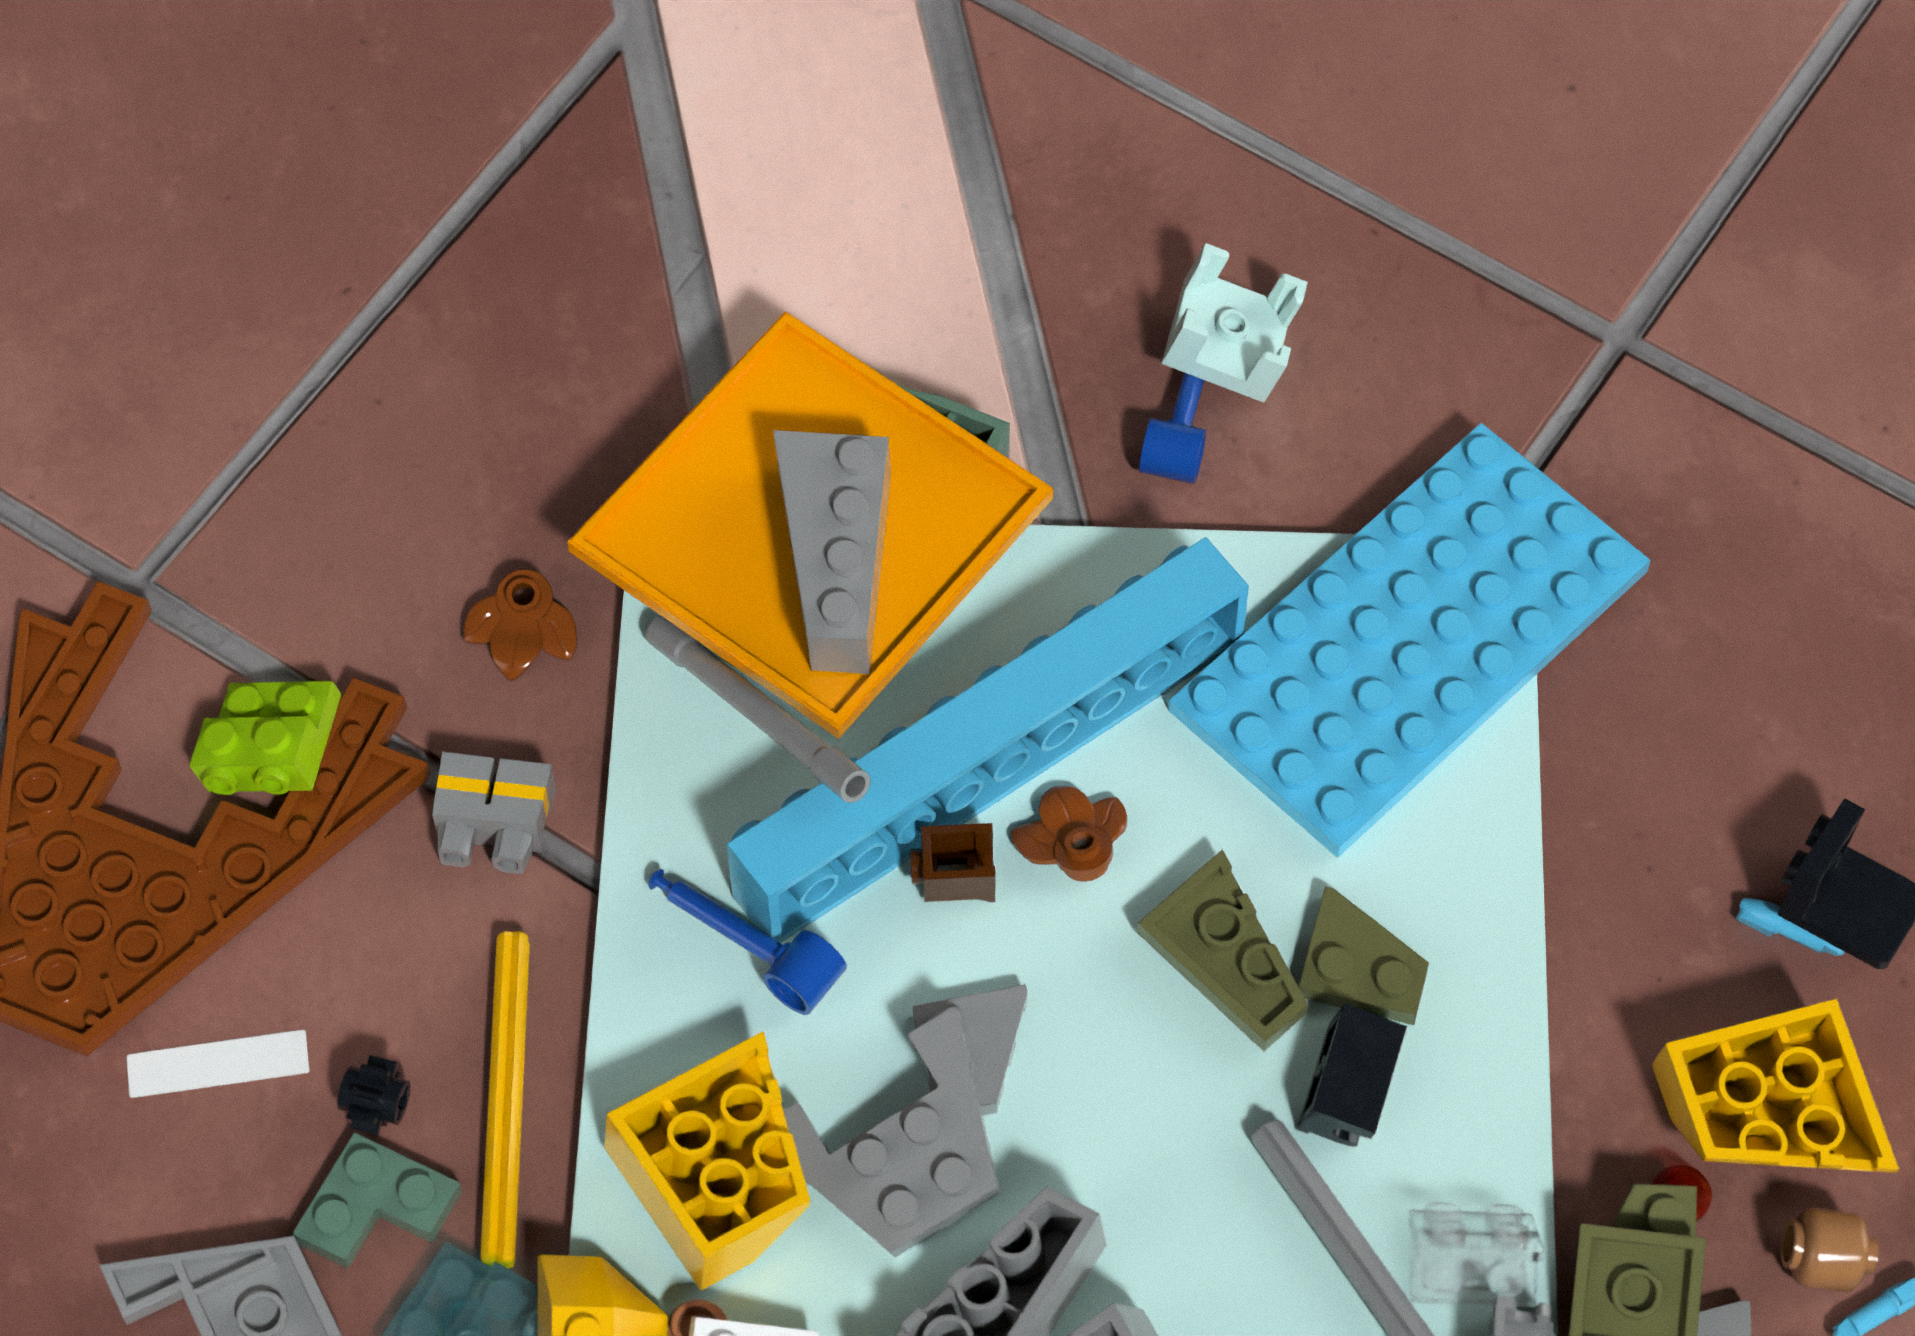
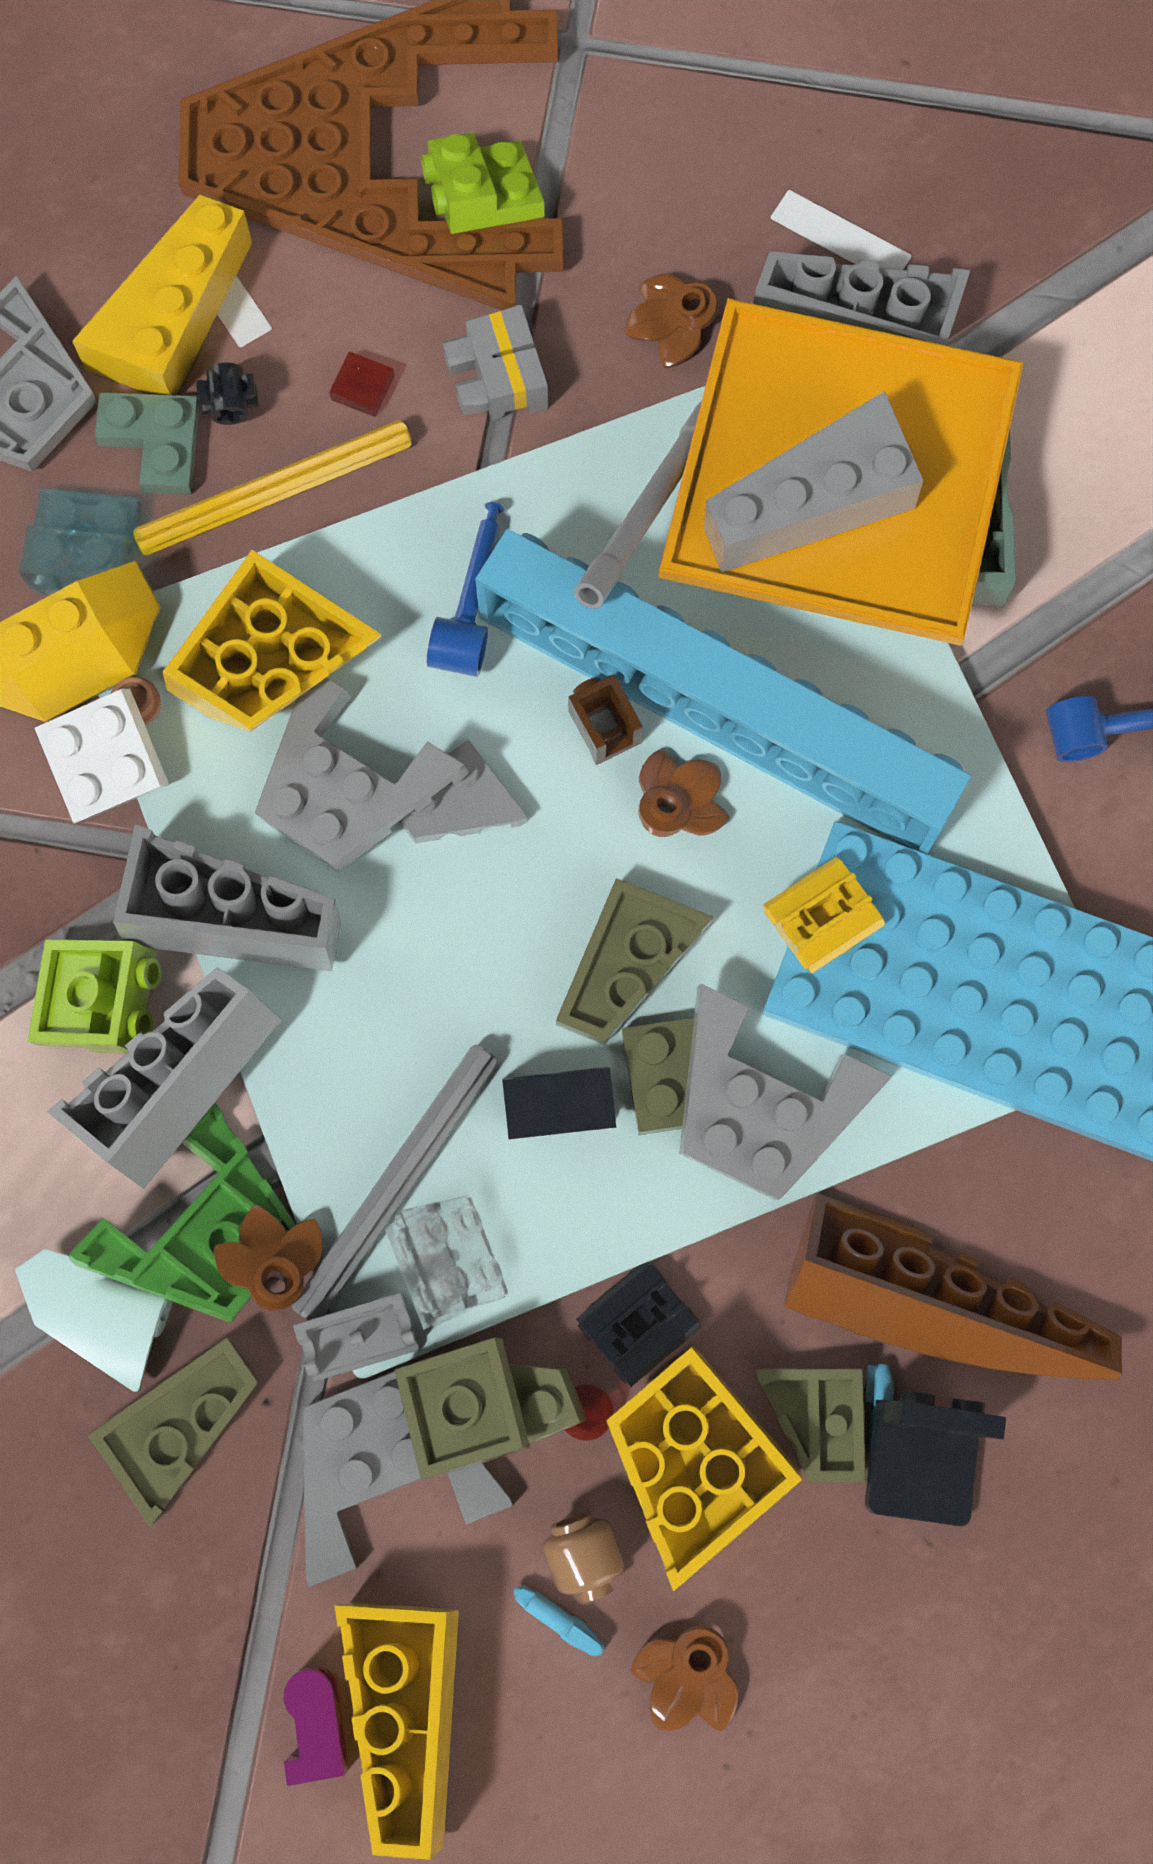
camera: 65 degrees right, 15 degrees up
none -> yellow wedge [72,195,252,395]
none -> clear red tile [329,351,395,417]
none -> black piece [576,1262,702,1387]
none -> light grey wing [679,984,892,1200]
none -> light grey wedge [753,251,970,346]
none -> olive wing [757,1369,866,1483]
none -> yellow piece [762,857,886,974]
none -> white sticker [771,190,911,270]
none -> dark orange wedge [784,1193,1122,1381]

